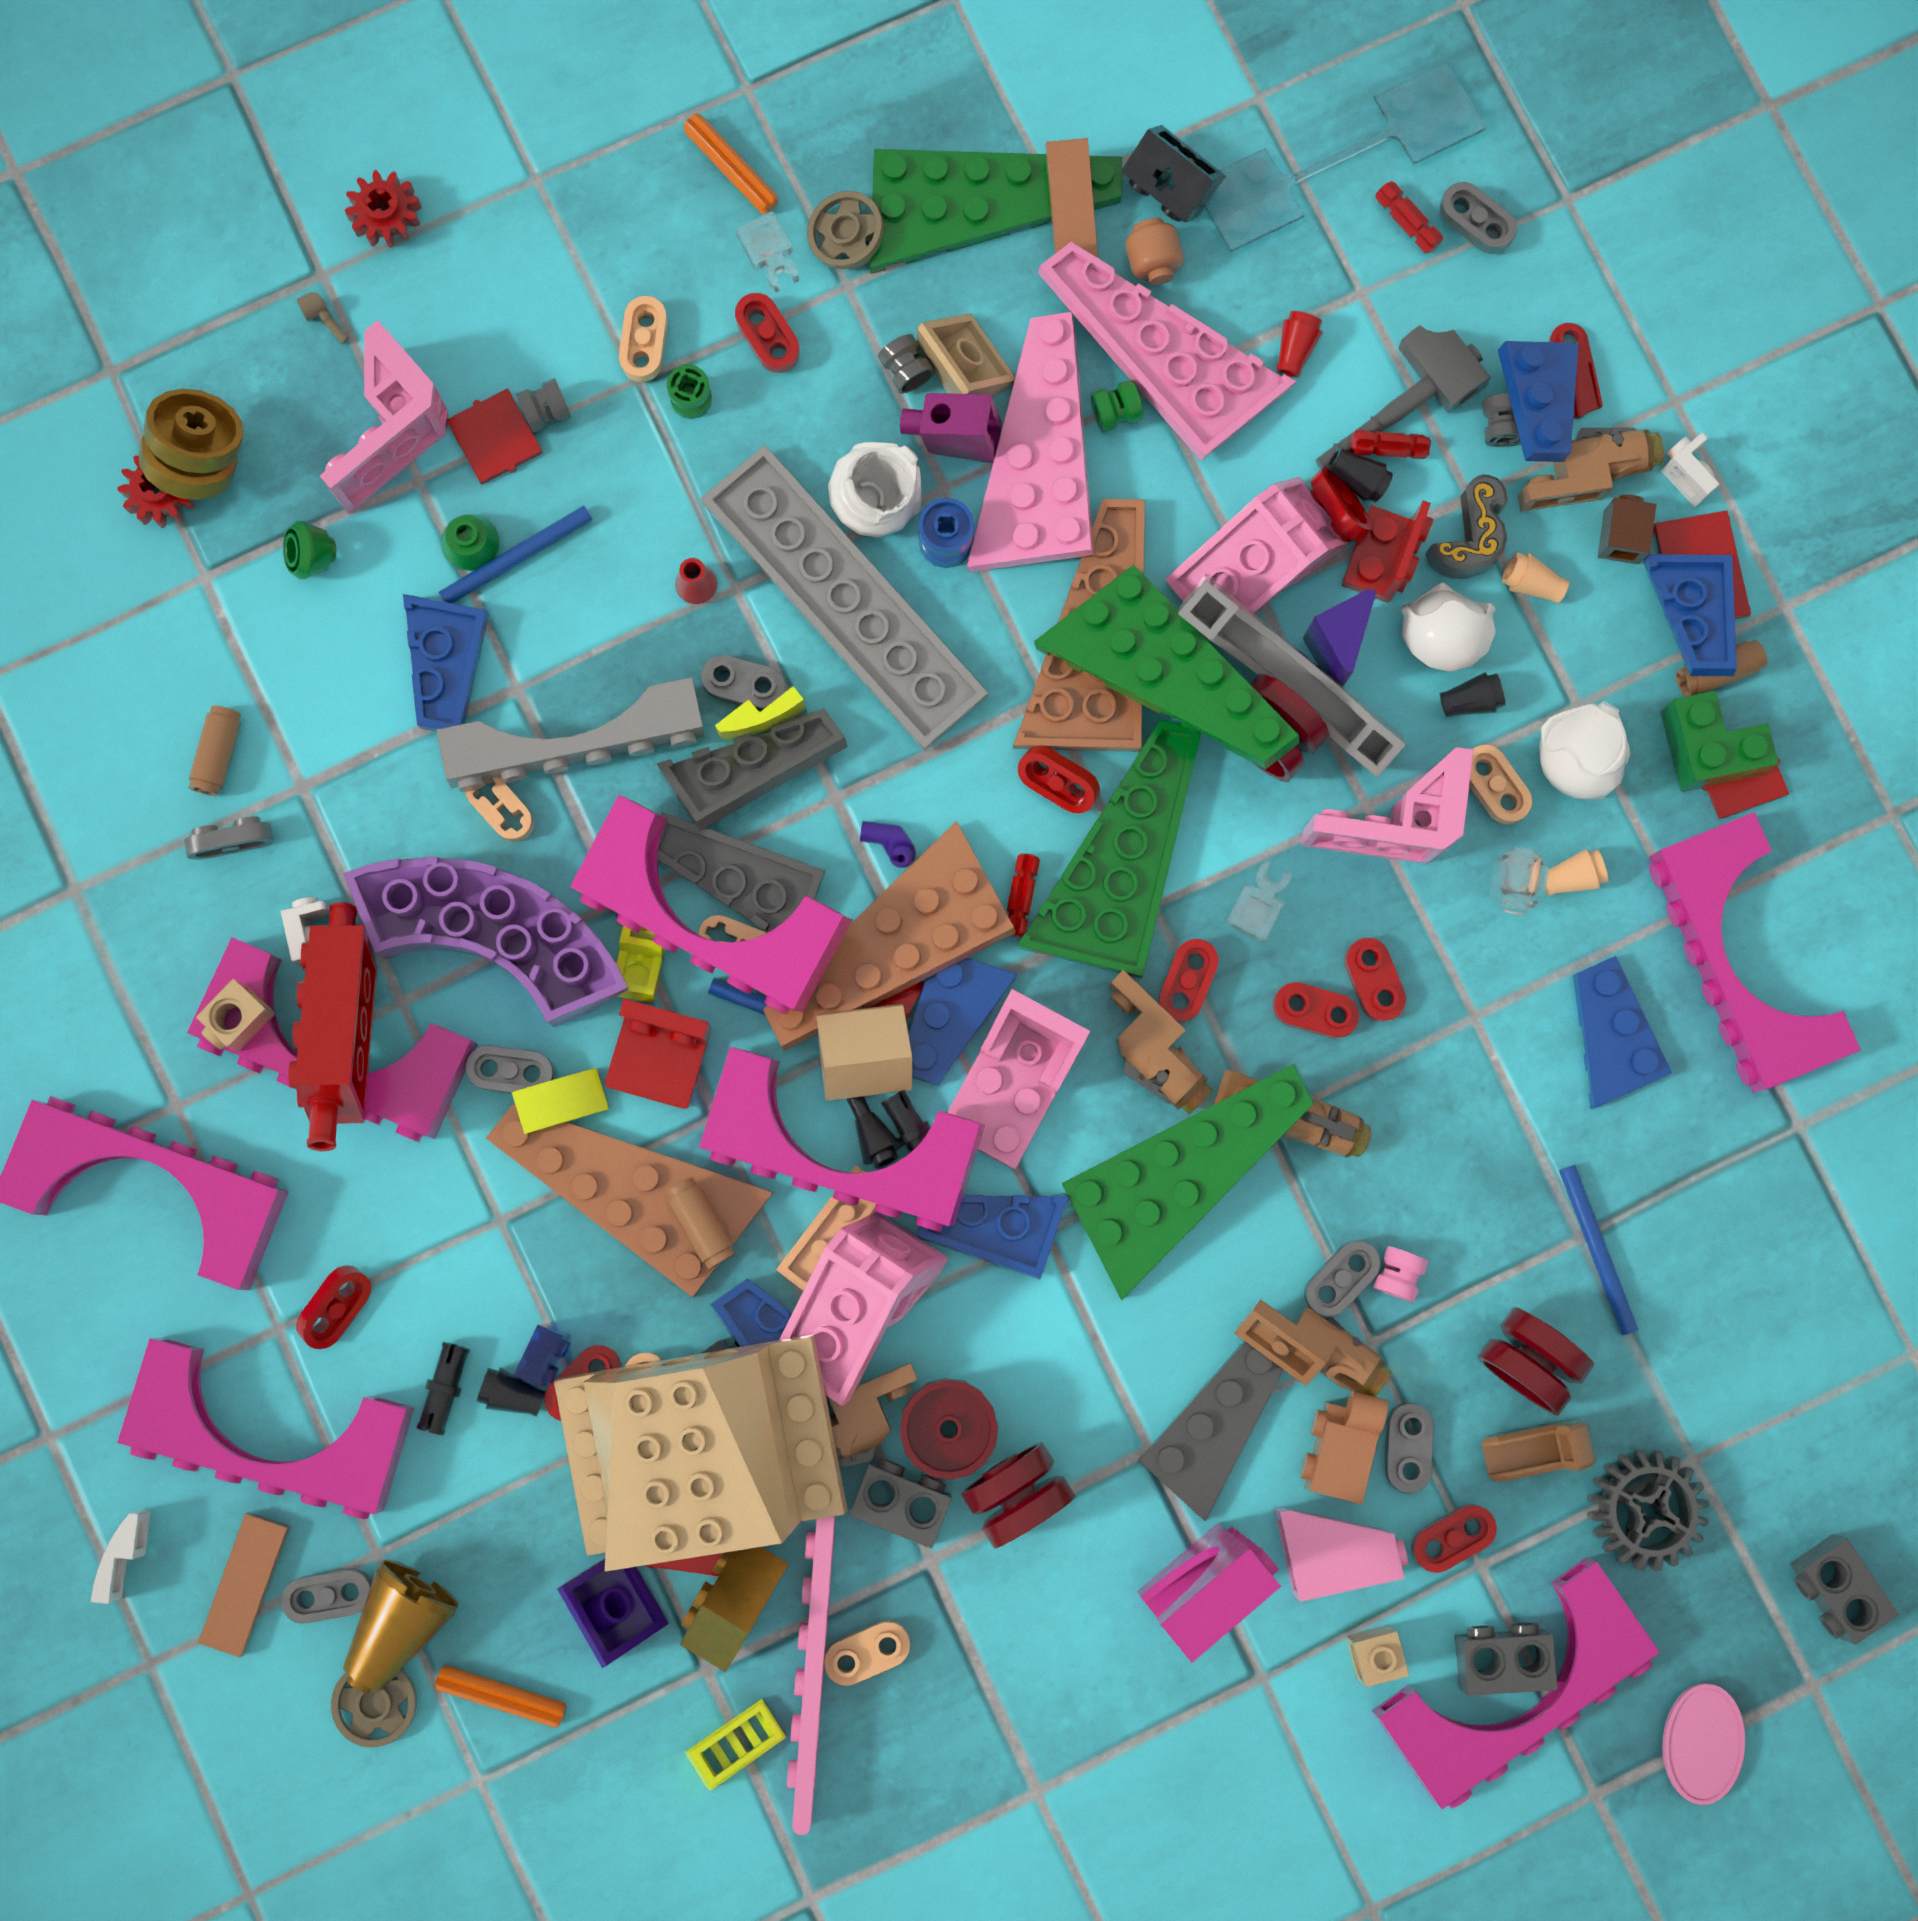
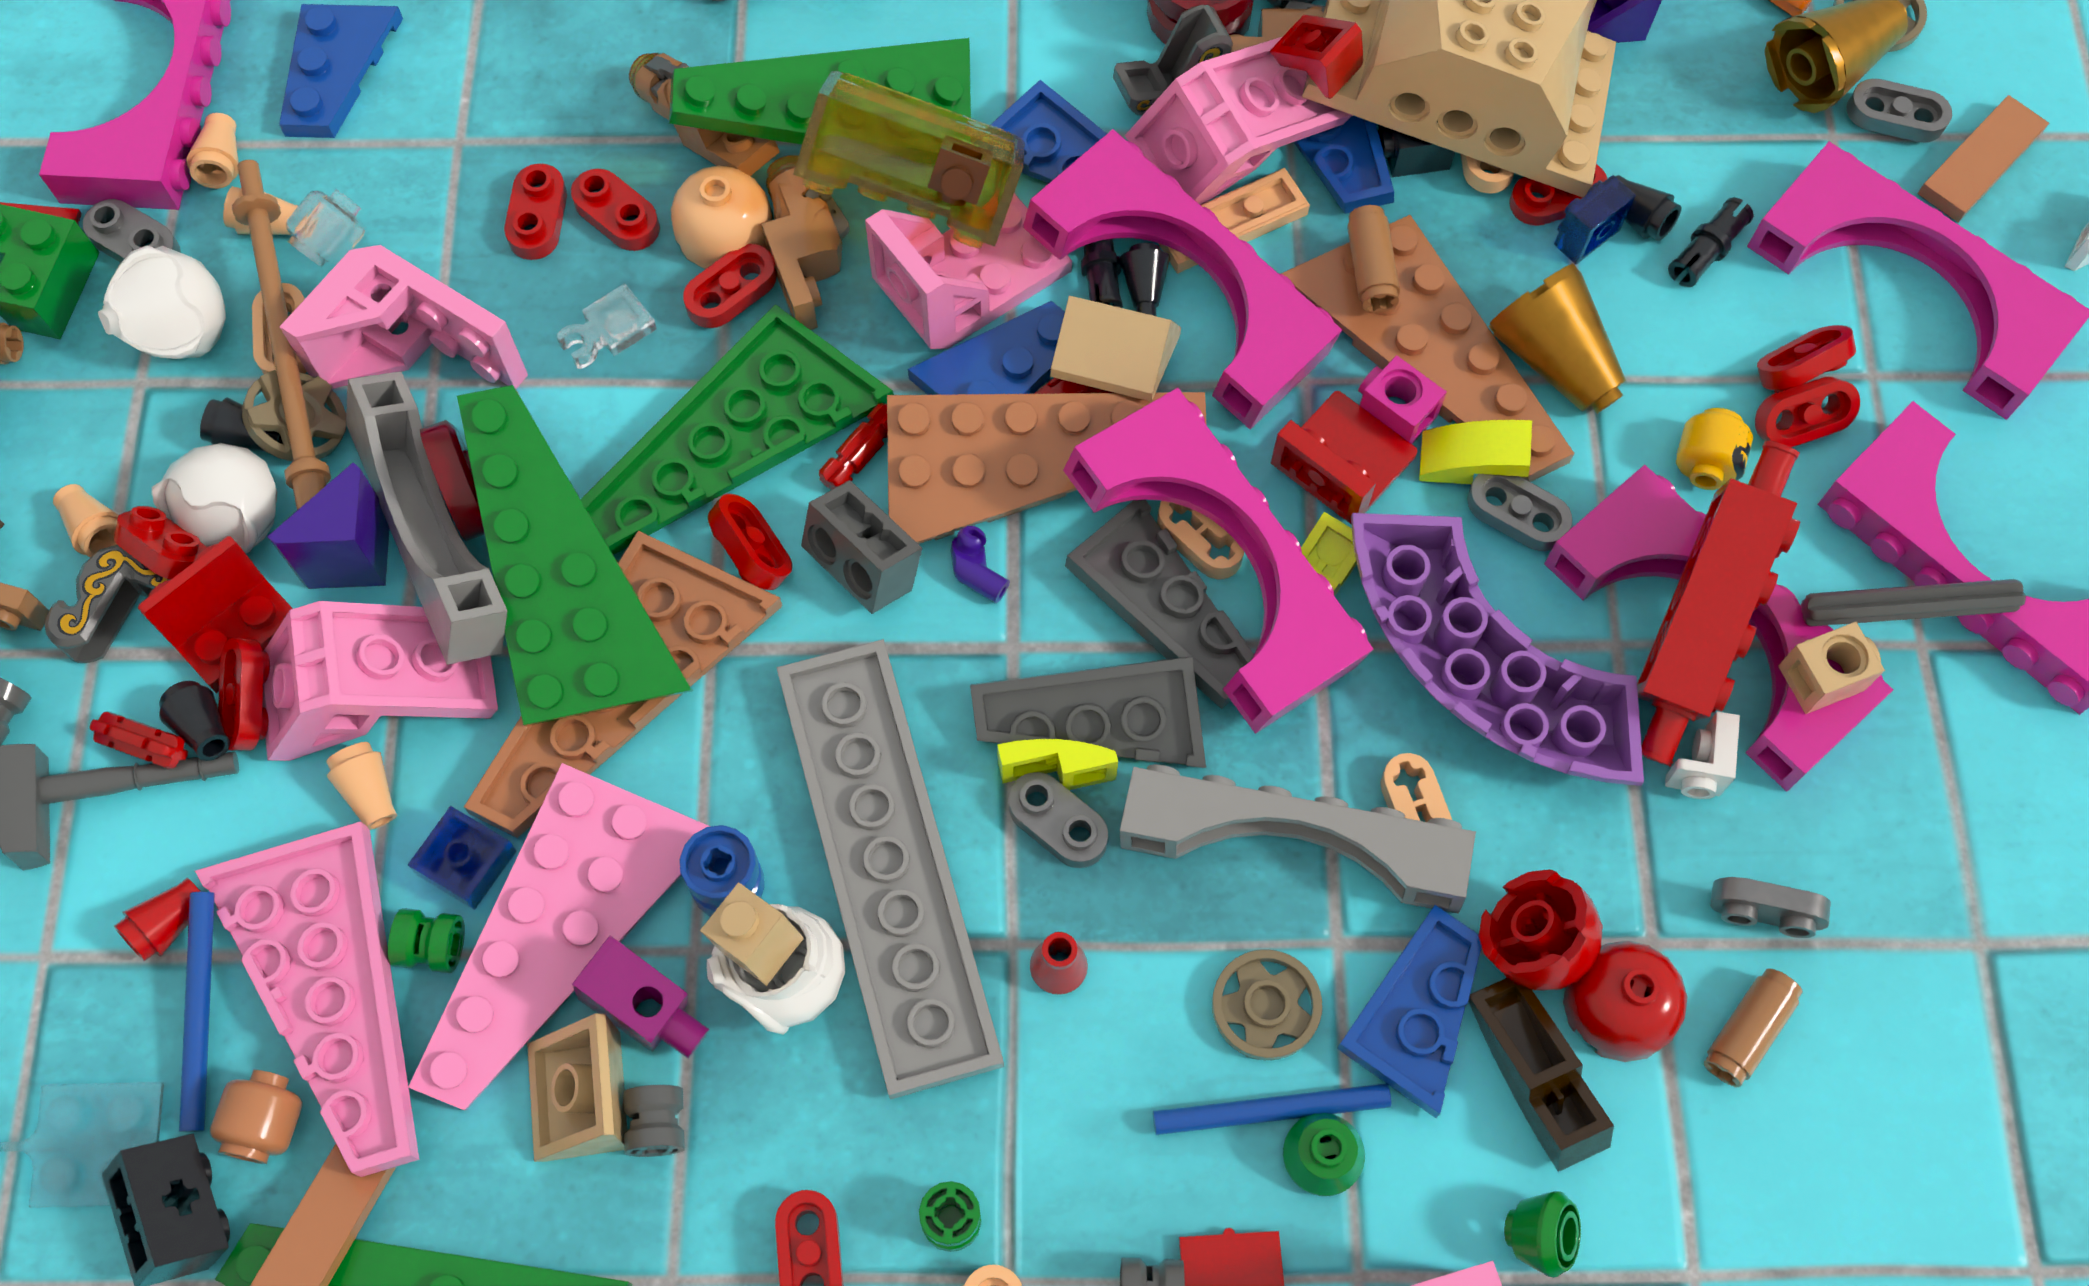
camera: 150 degrees left, 15 degrees down
none -> flat silver plate [83,199,181,263]
none -> red plate [114,506,207,580]
none -> blue bar [179,892,215,1132]
none -> light nougat cone [186,113,239,189]
none -> medium nougat bar [232,160,331,510]
none -> dark tan wheel [242,370,347,462]
none -> light nougat cone [326,742,397,830]
none -> clear blue piece [408,806,516,910]
none -> light nougat cylinder [671,165,773,269]
none -> tan brick [700,882,804,986]
none -> clear yellow windscreen [793,71,1025,248]
none -> dark grey brick [801,480,922,614]
none -> reddish brown brick [927,135,994,206]
none -> dark grey animal [1113,5,1233,116]
none -> dark tan wheel [1212,950,1322,1061]
none -> red slope [1270,15,1364,99]
none -> dark pink brick [1358,355,1447,445]
none -> dark brown slope [1468,978,1614,1172]
none -> red cylinder [1479,869,1603,991]
none -> pearl gold cone [1489,263,1626,414]
none -> red cylinder [1563,940,1688,1062]
none -> yellow head [1676,408,1753,490]
none -> red plate [1755,377,1860,447]
none -> dark grey axle [1801,579,2026,626]

